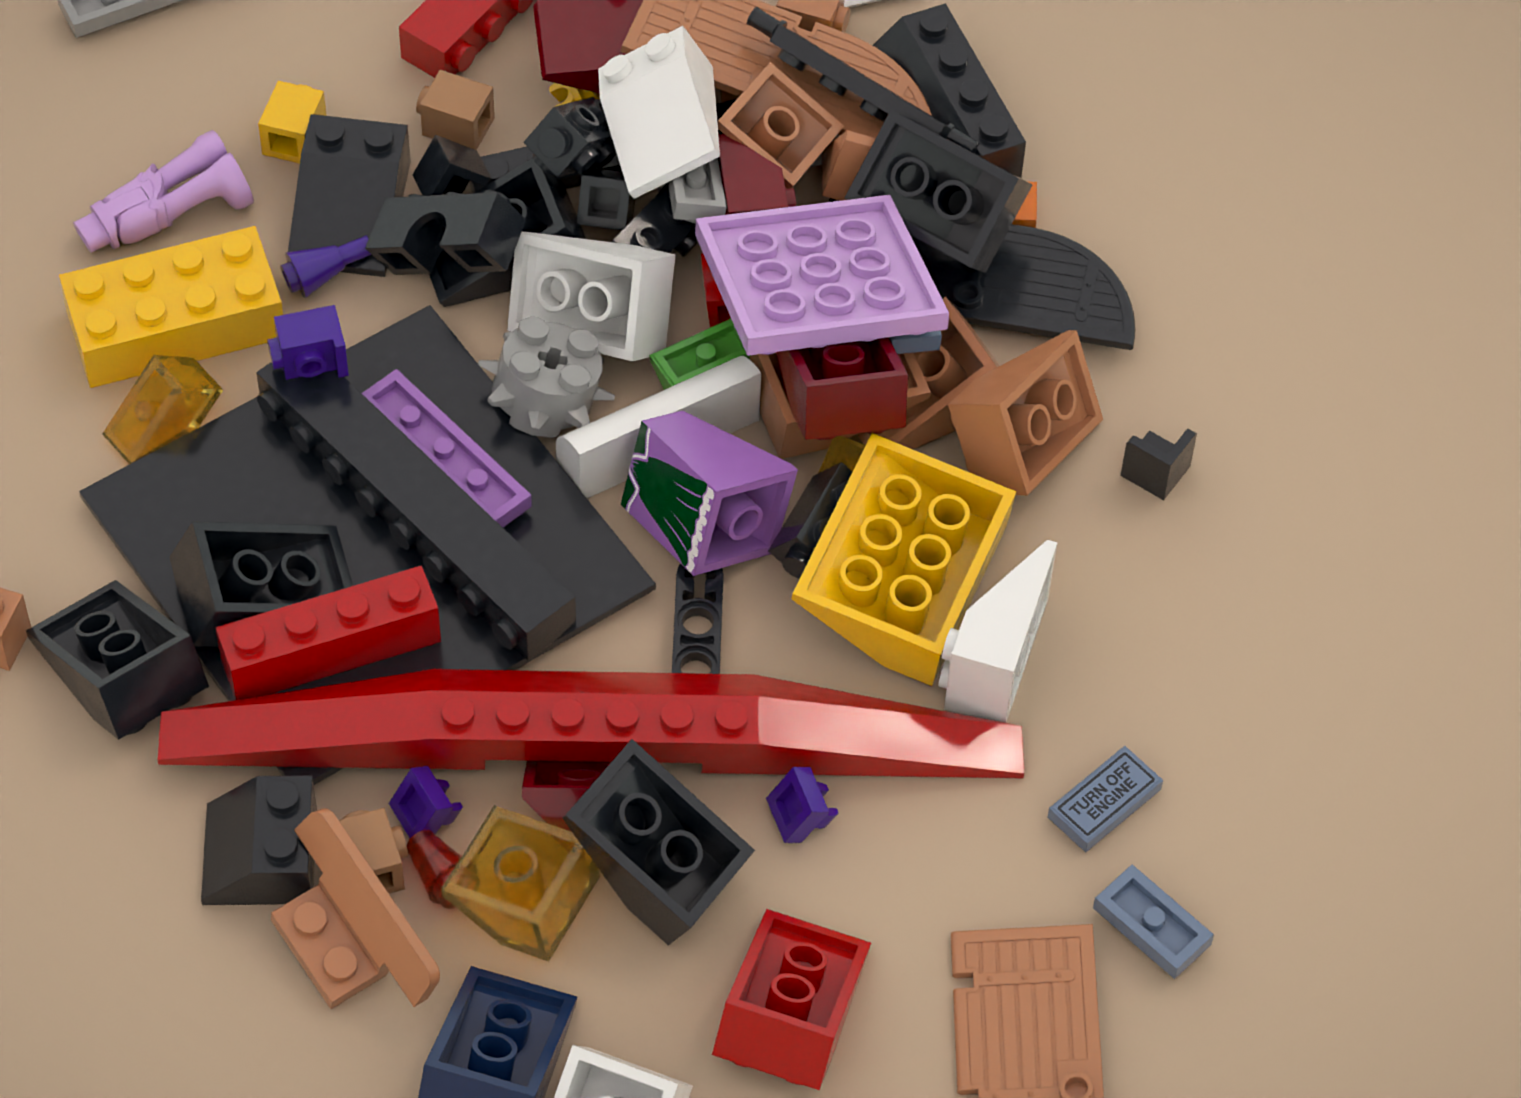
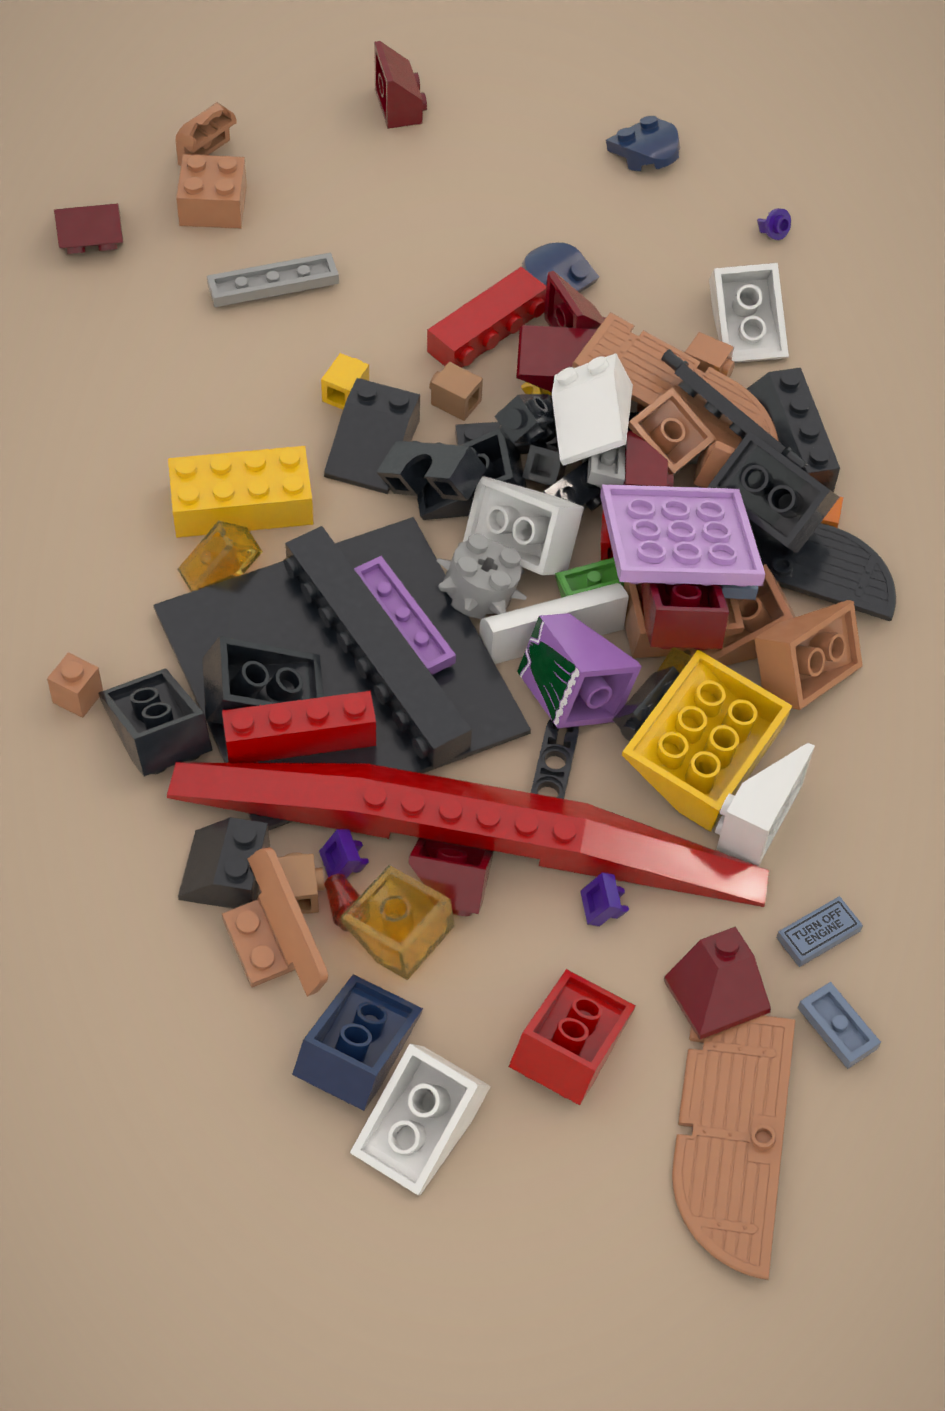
camera: 10 degrees right, 0 degrees up
lavender piece [73,130,254,253] -> none
dark purple brick [267,305,349,380] -> none
dark purple cone [280,235,372,298] -> none
black panel [412,135,491,196] -> none
black slope [562,739,755,946] -> none
black panel [1120,429,1197,501] -> none
none -> dark red slope [664,926,771,1040]

